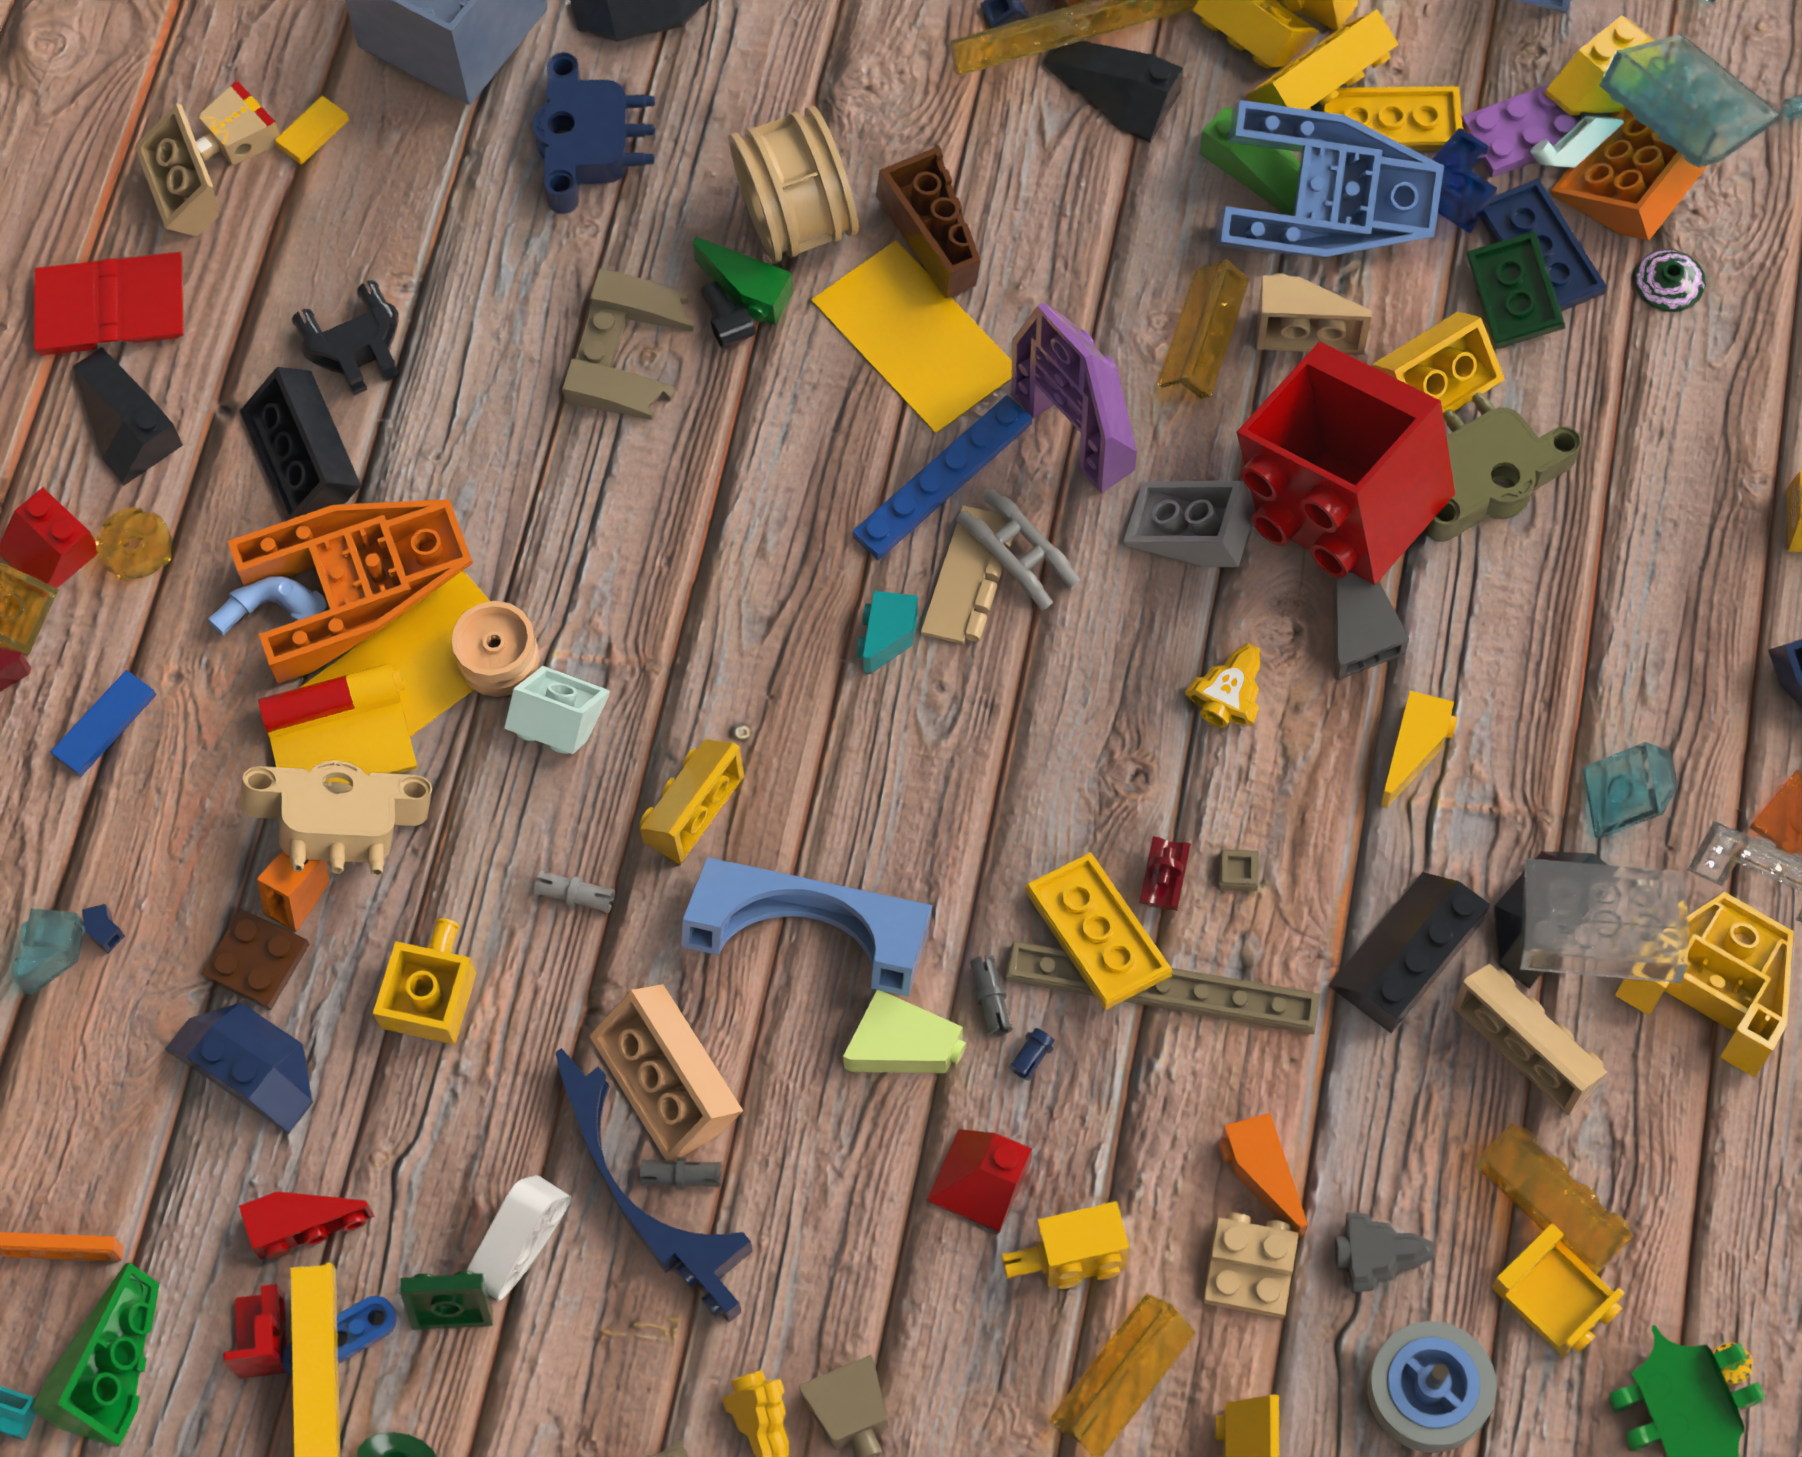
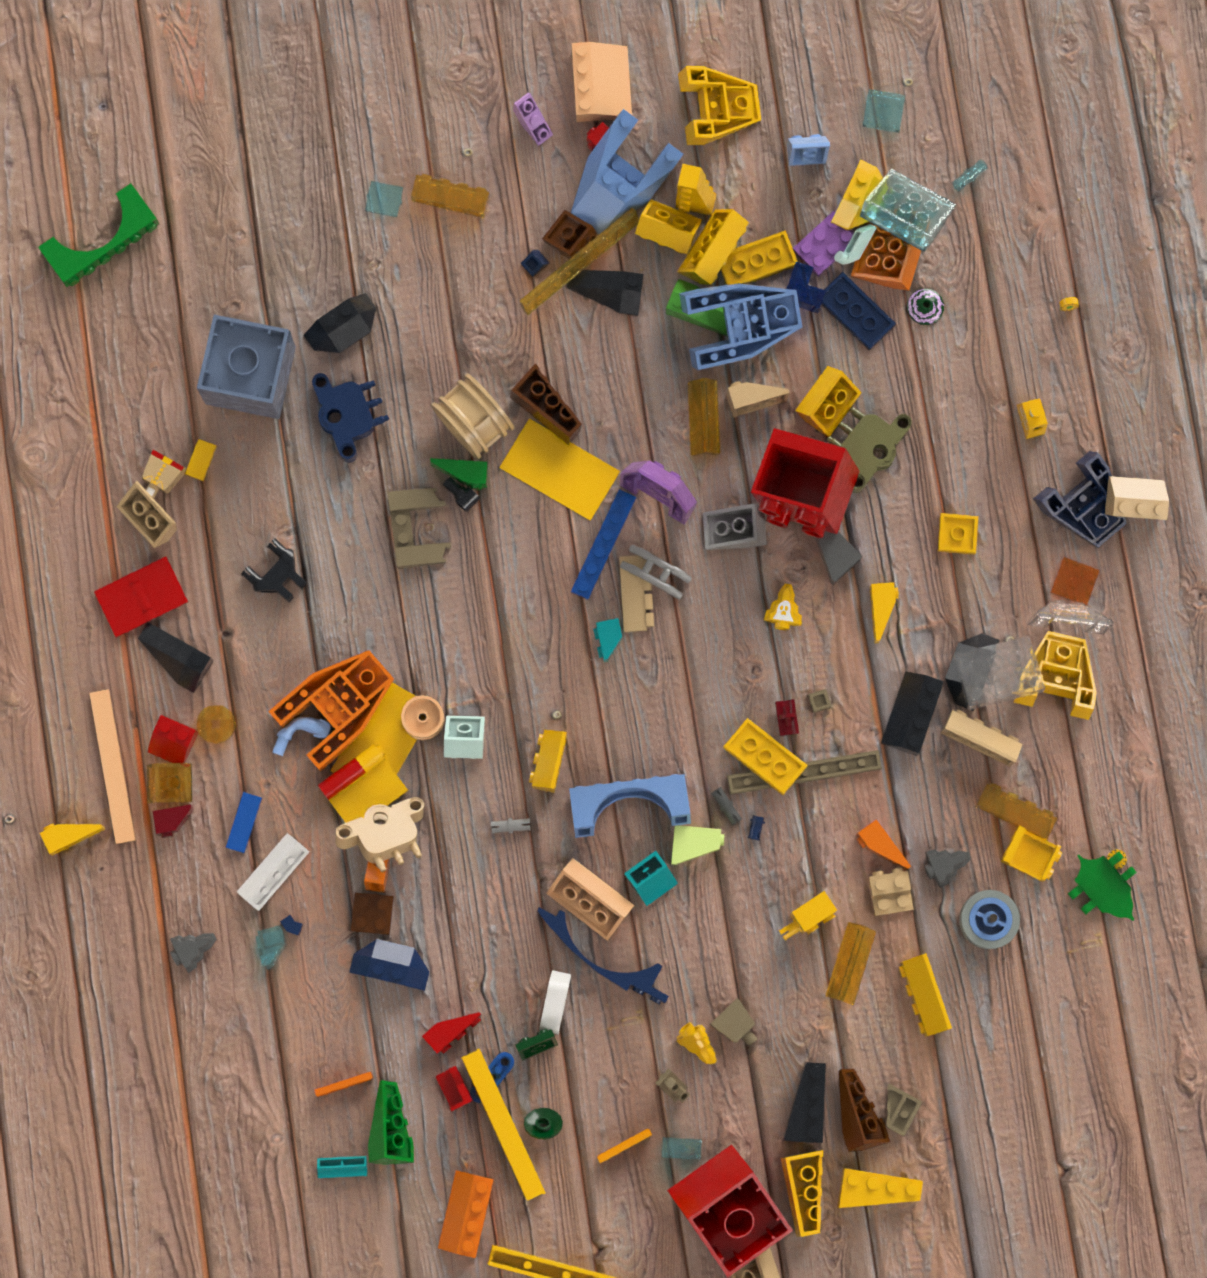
camera: 25 degrees left, 15 degrees up
black slope [240,367,361,521] -> none
yellow brick [373,918,477,1045] -> none
dark grey pin [640,1157,722,1189] -> none
red slope [927,1129,1032,1233] -> none
dark green tile [1466,231,1565,350] -> none
clear light blue slope [1582,742,1678,839] -> none
none -> white panel [237,833,309,911]
none -> teal slope [624,851,678,906]
none -> yellow tile [937,513,979,555]

